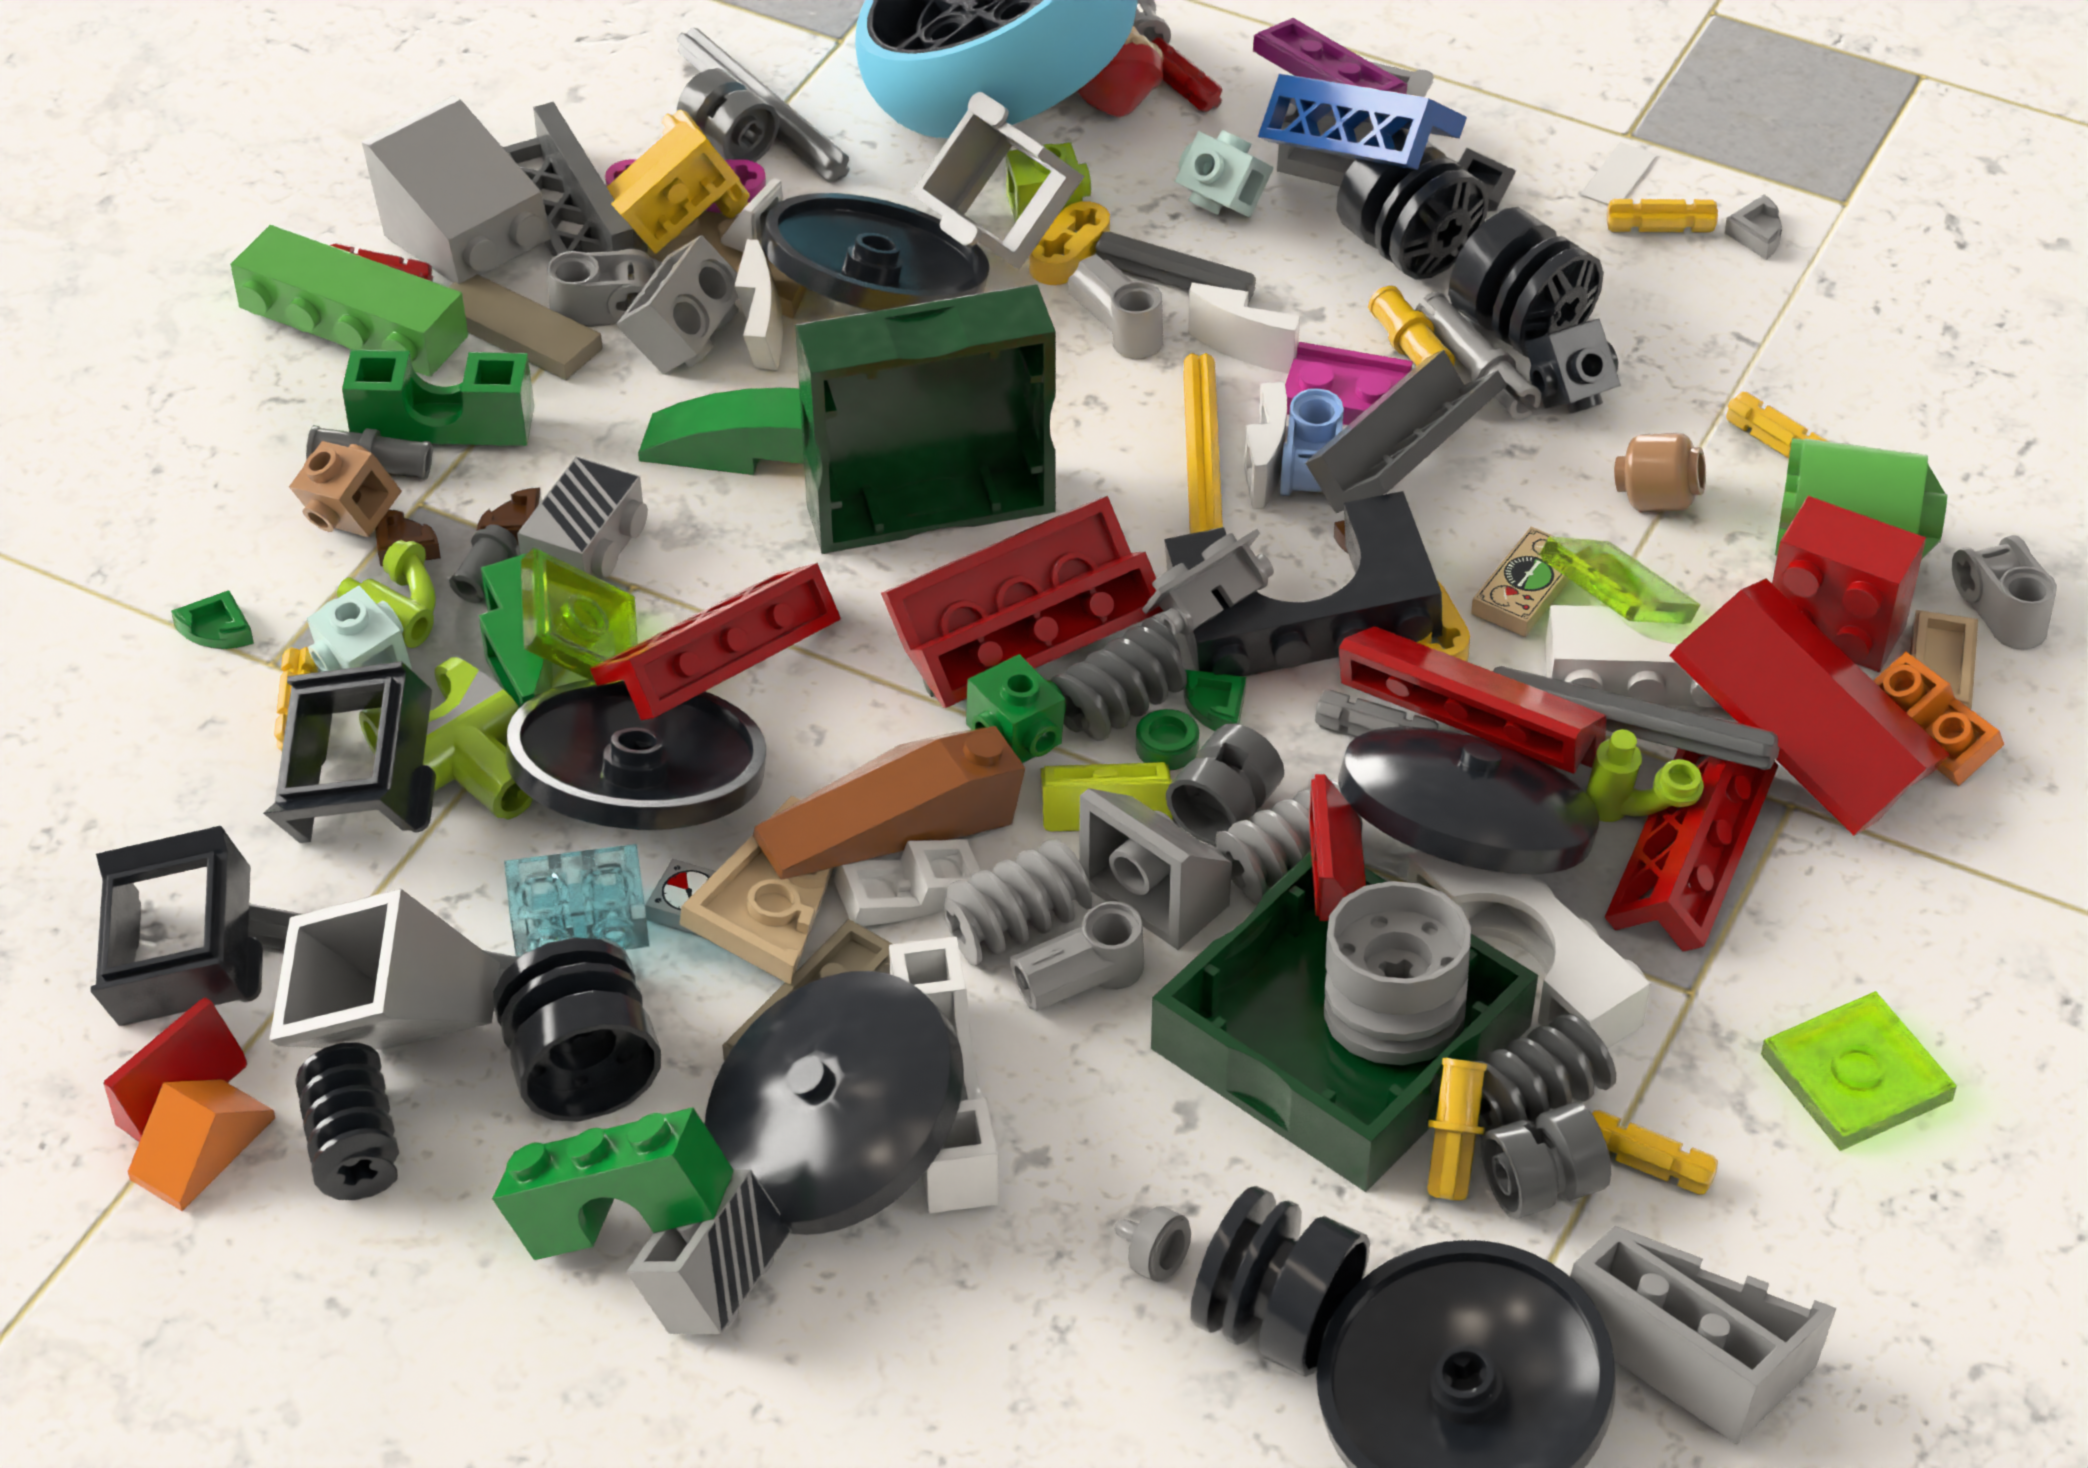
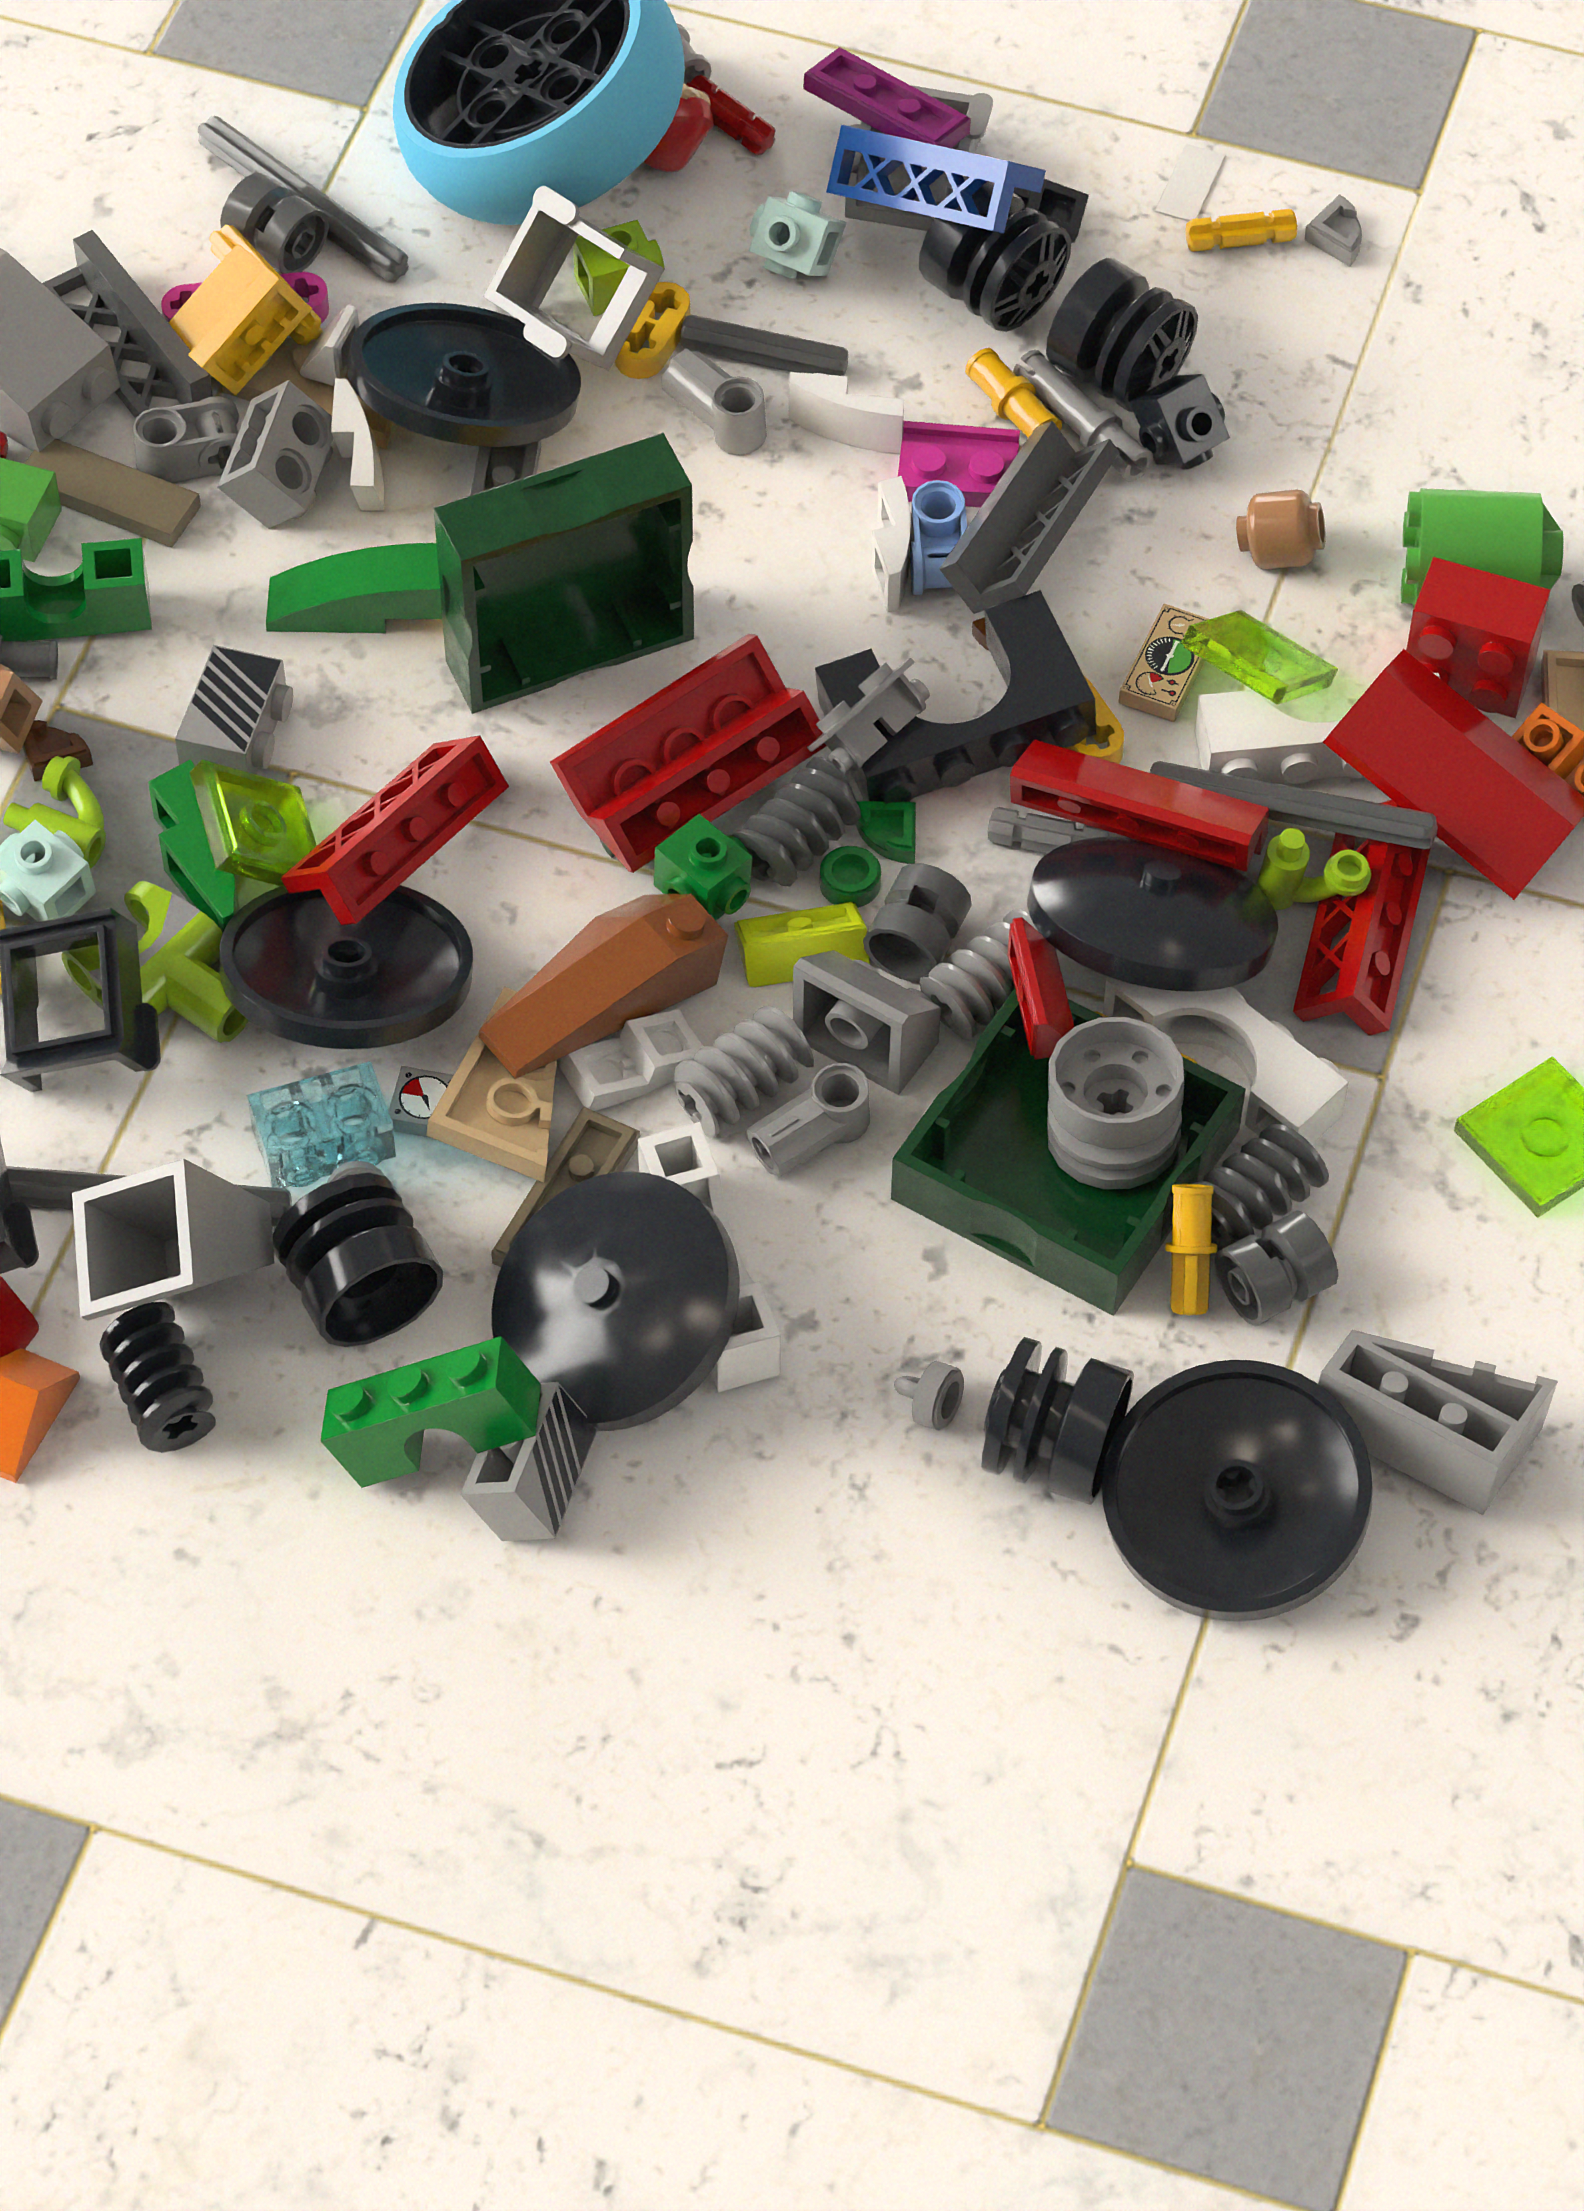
camera: 10 degrees left, 10 degrees up
dark grey pin [449,525,517,603] -> none
reddish brown tile [476,488,542,545] -> none
yellow axle [1183,353,1223,534] -> none
yellow axle [1592,1110,1718,1195] -> none
yellow axle [1726,392,1829,458] -> none

